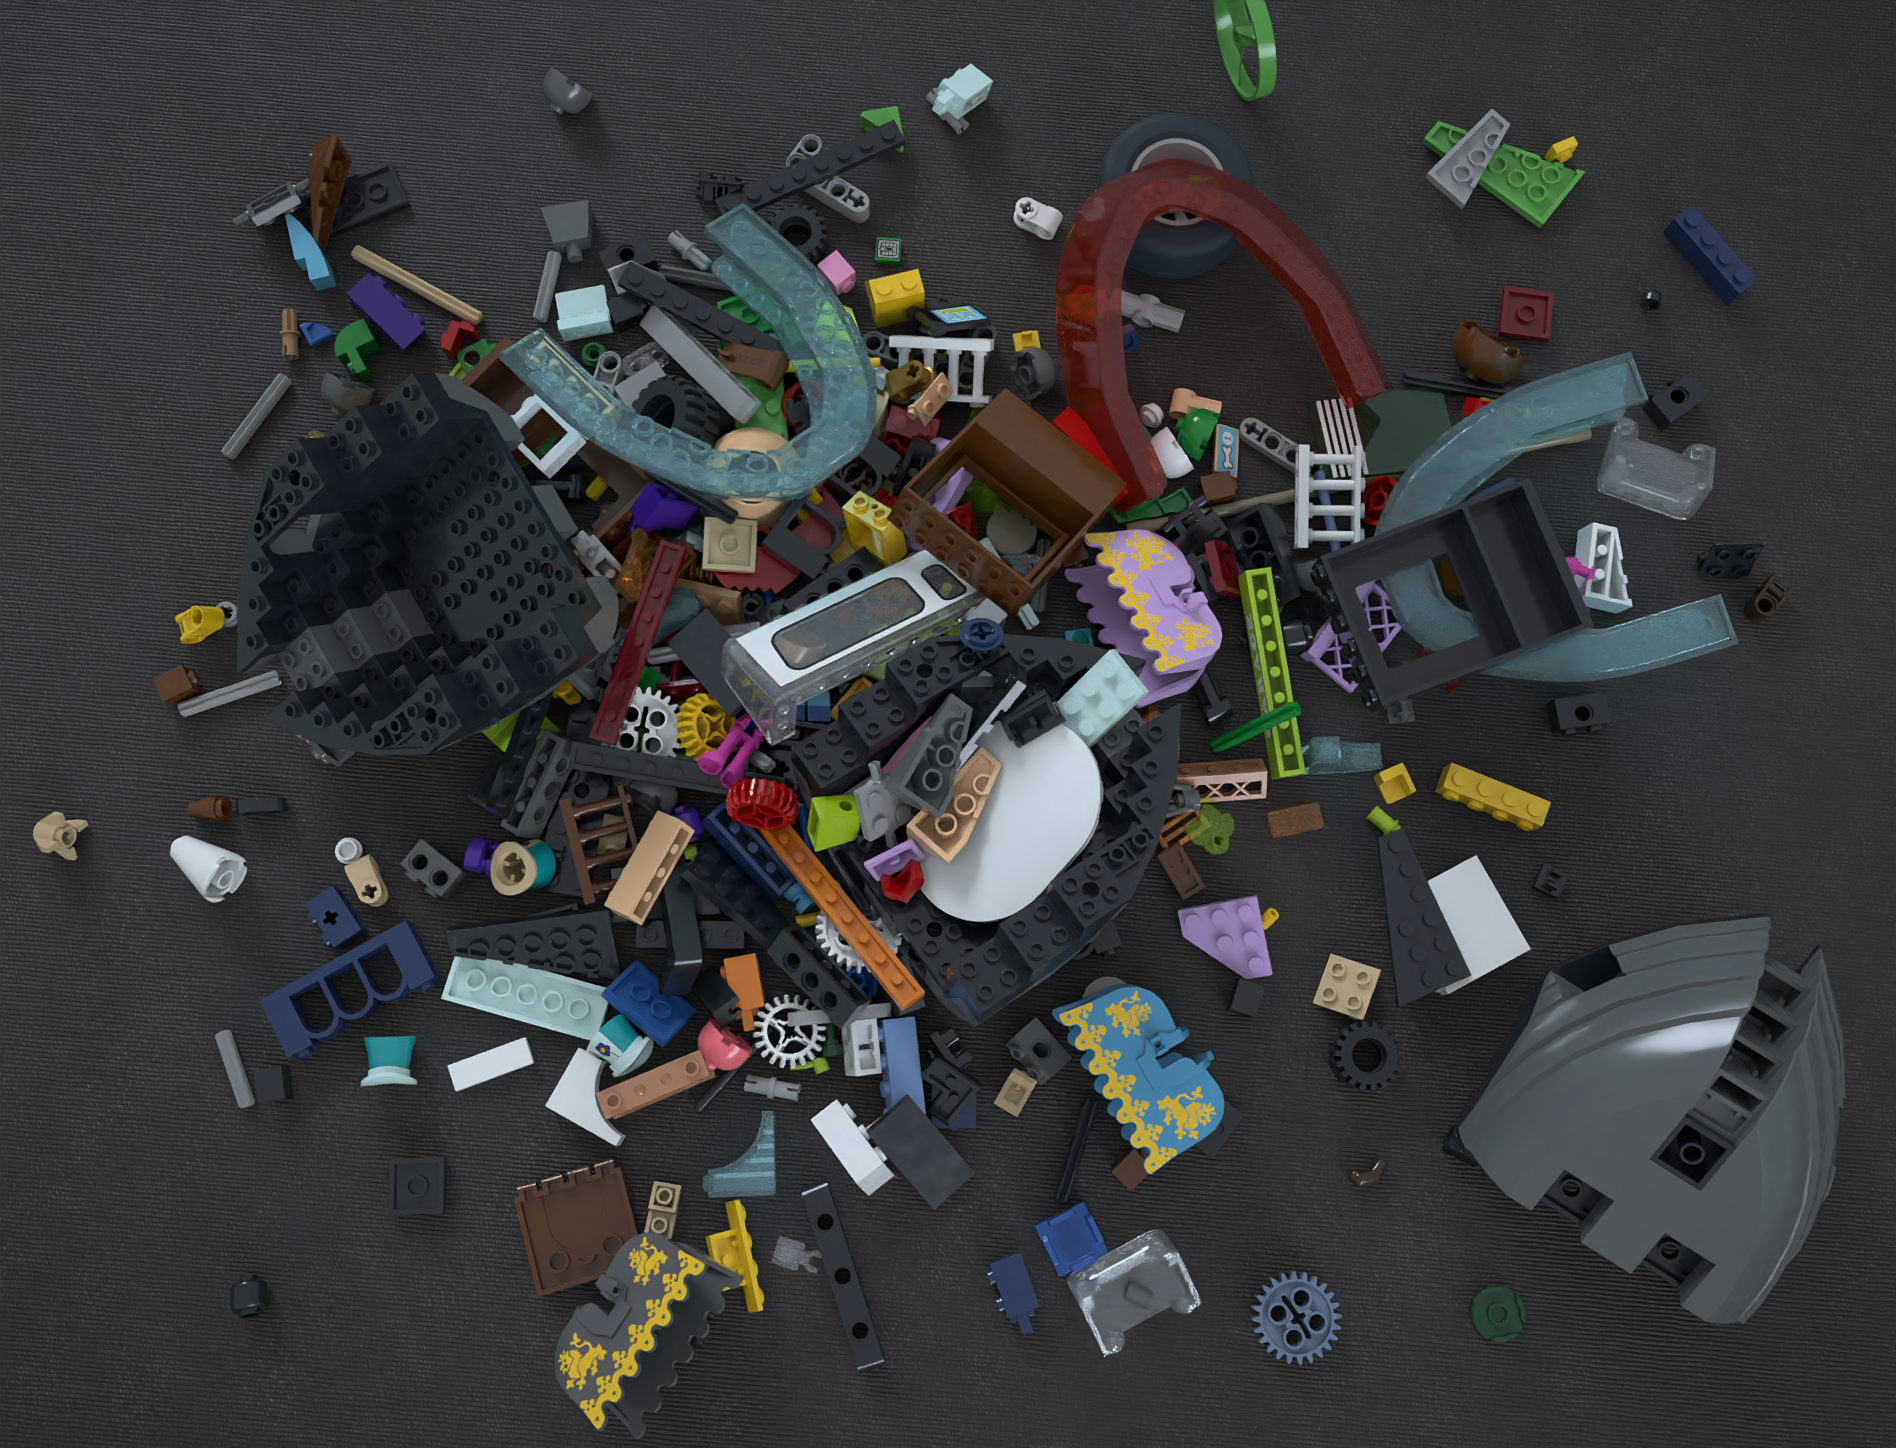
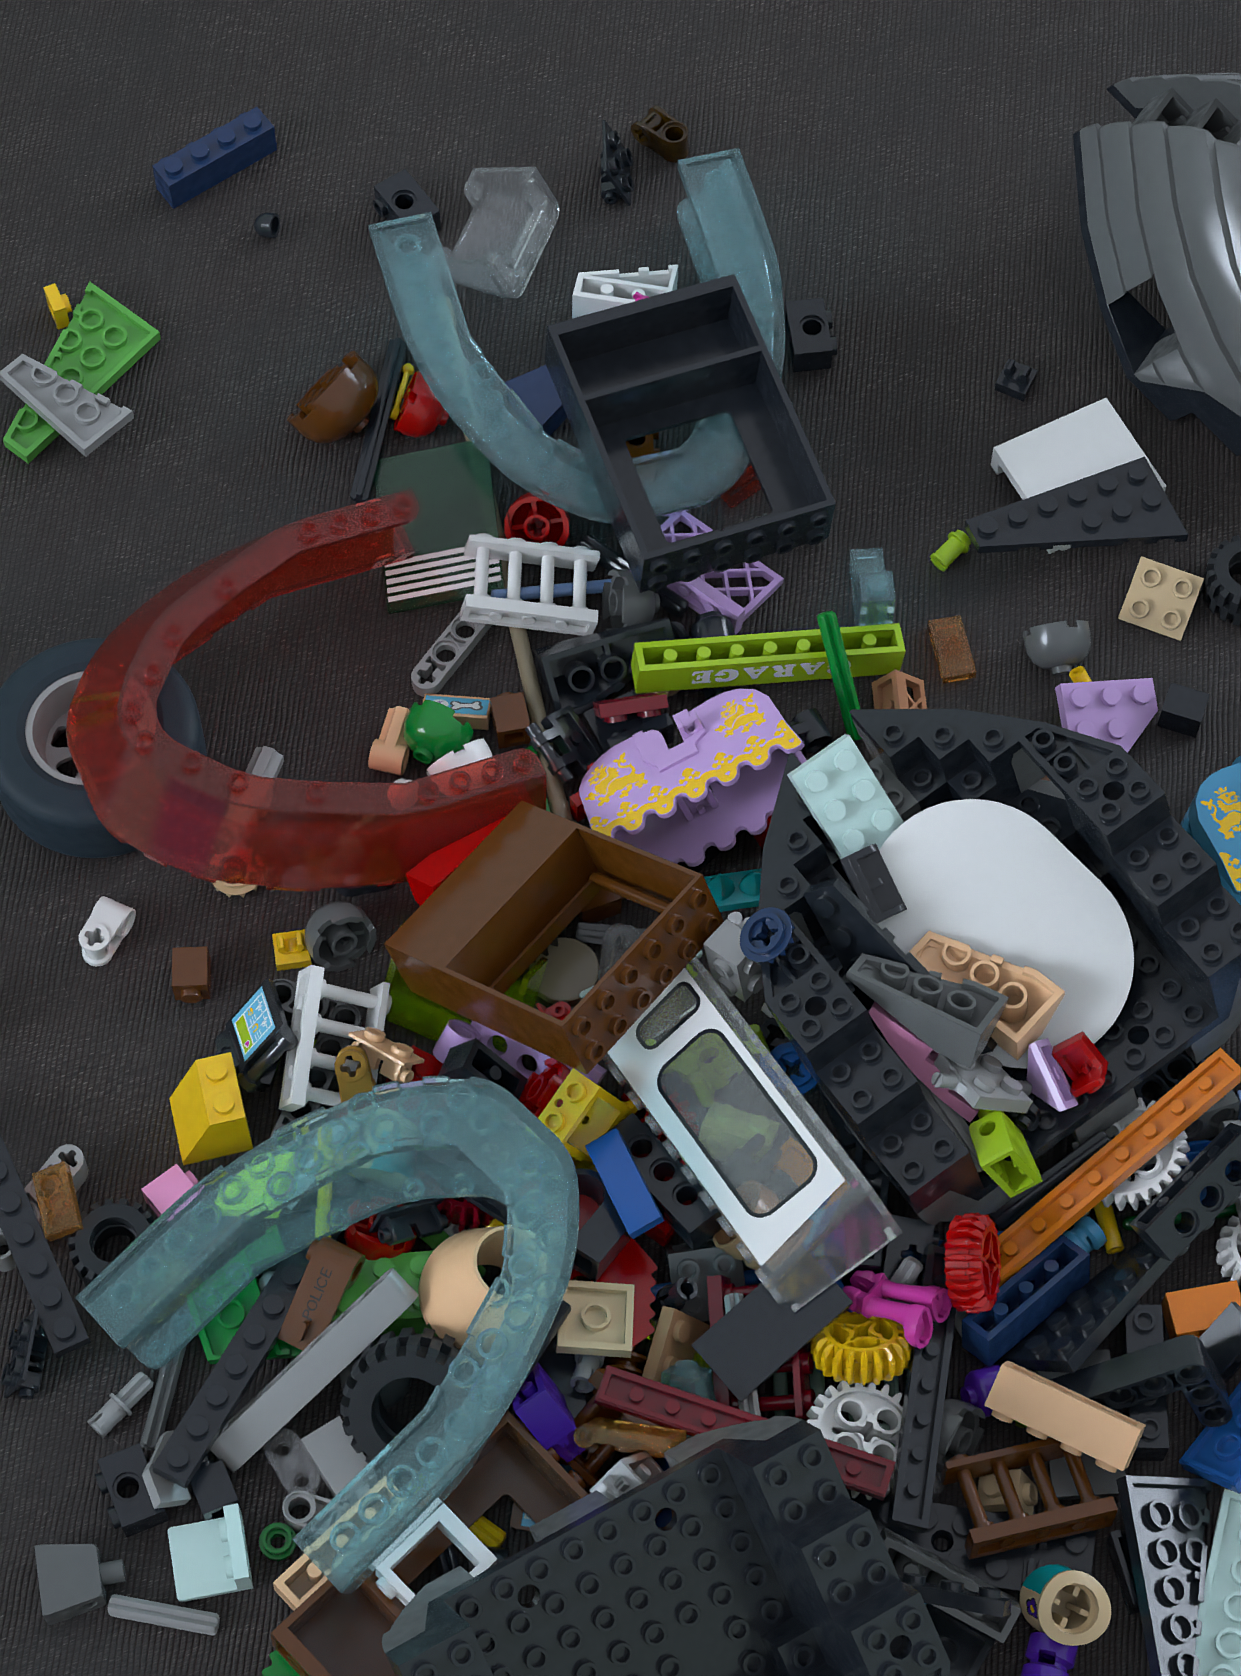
camera: 85 degrees left, 15 degrees down
tile [875,237,901,265] -> none
yellow panel [1373,763,1416,804] -> none
yellow brick [1435,763,1551,831] -> none
dark red plate [1498,286,1554,343] -> none
none -> clear orange plate [32,1161,83,1242]
none -> reddish brown brick [172,946,211,1003]
none -> blue tile [585,1128,665,1239]
none -> dark grey cylinder [1023,620,1091,675]

